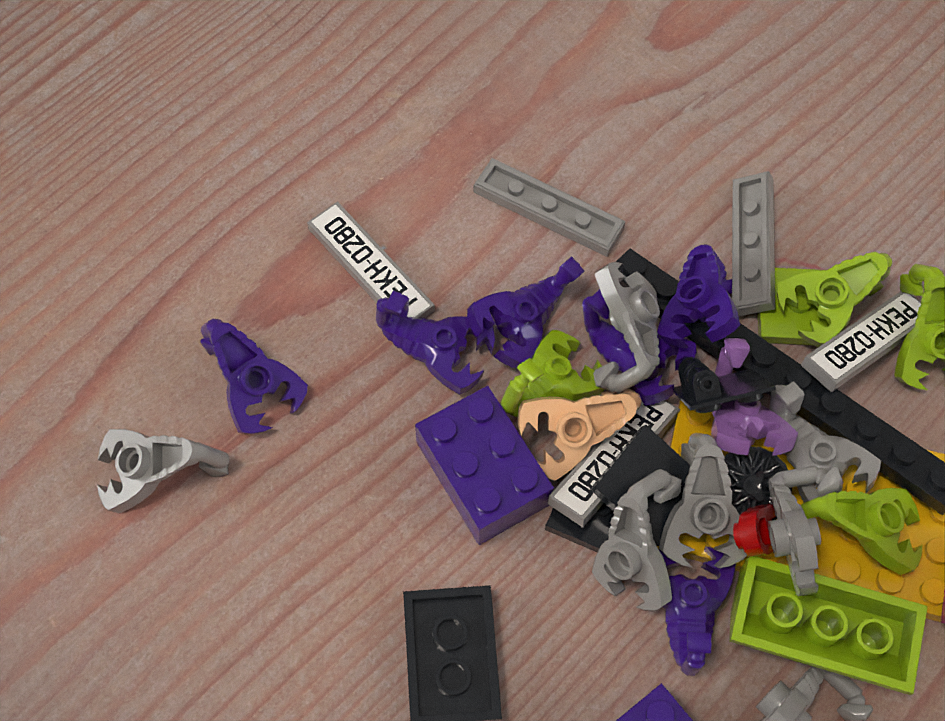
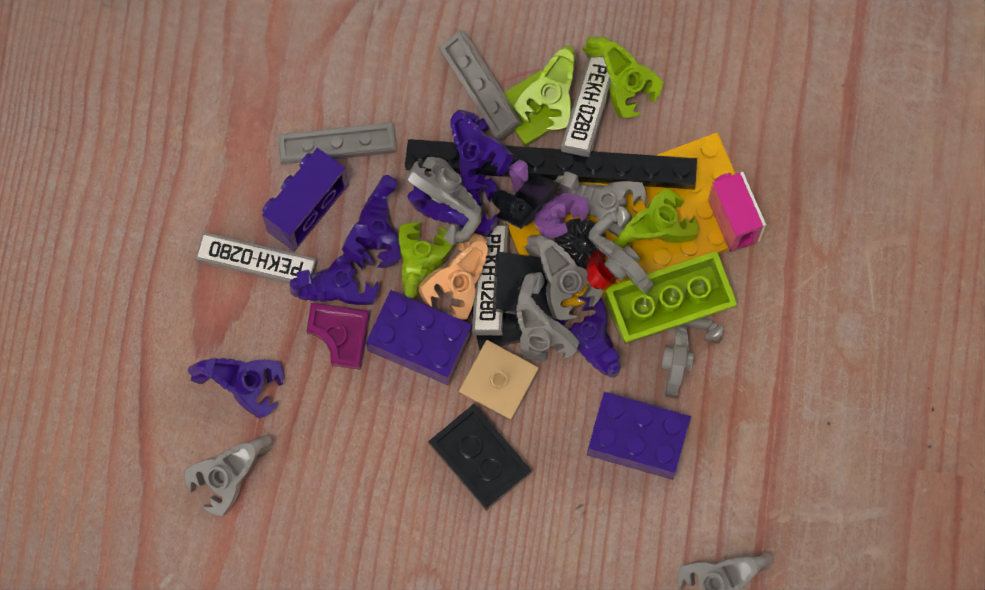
camera: 35 degrees left, 10 degrees up
none -> dark purple brick [262,147,348,252]
none -> magenta tile [306,303,370,370]
none -> tan plate [458,340,539,420]

